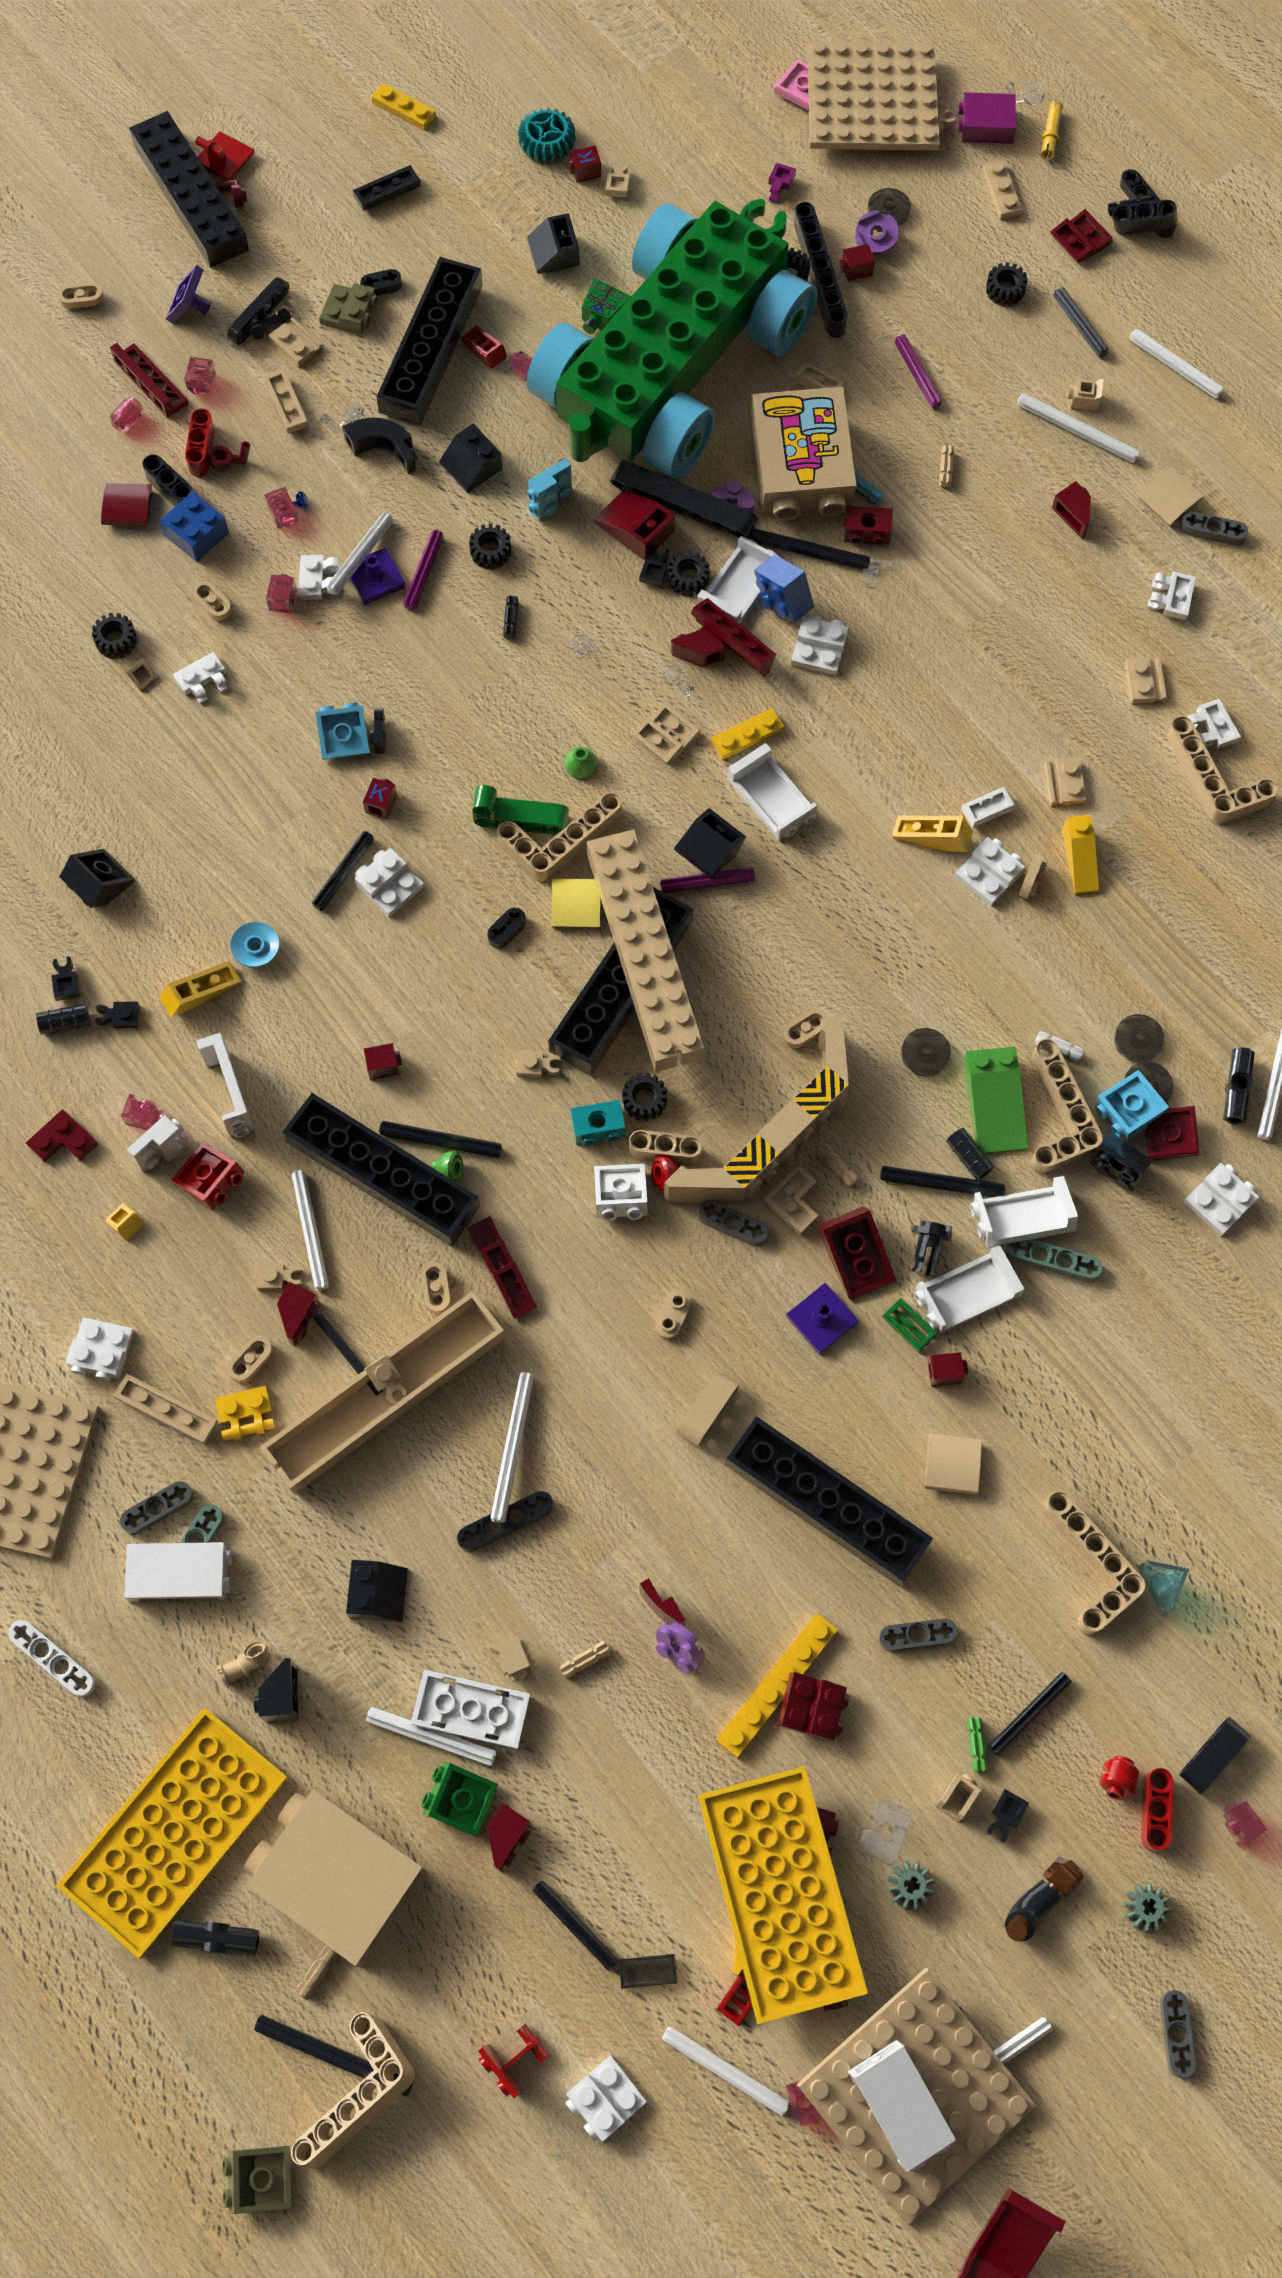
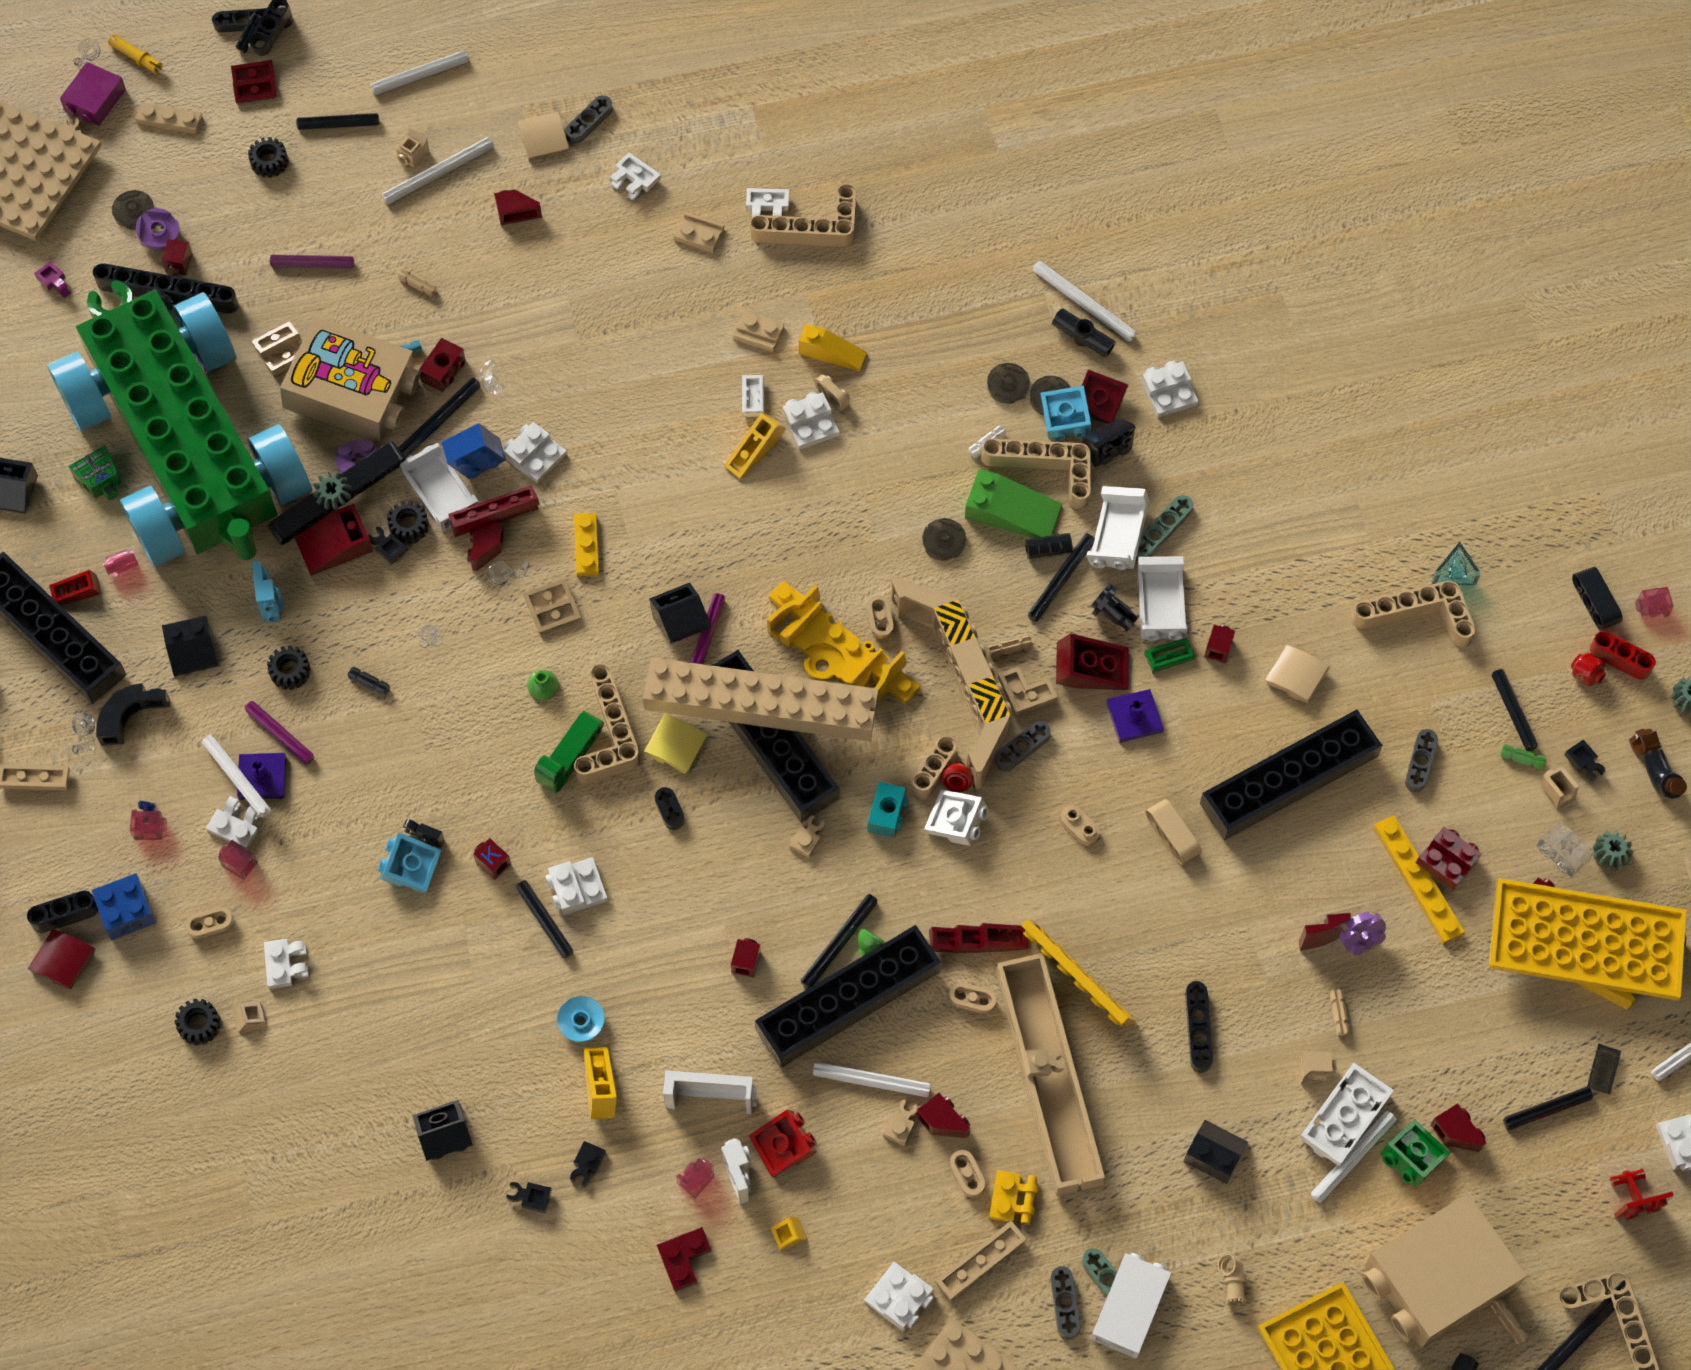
camera: 65 degrees left, 5 degrees down
black axle [36,1004,91,1035] -> none
red beam [185,408,215,477] -> none
dark red plate [208,441,251,470] -> none
black slope [254,1658,299,1723] -> none
black bar [314,1313,384,1396] -> none
white axle [491,1372,534,1523] -> none
black tyre [622,1073,667,1122] -> none
red slope [716,1969,753,2026] -> none
white panel [727,743,818,841] -> none
none -> sand green gear [313,472,351,510]
none -> yellow piece [767,581,920,711]
none -> yellow plate [1021,918,1136,1028]

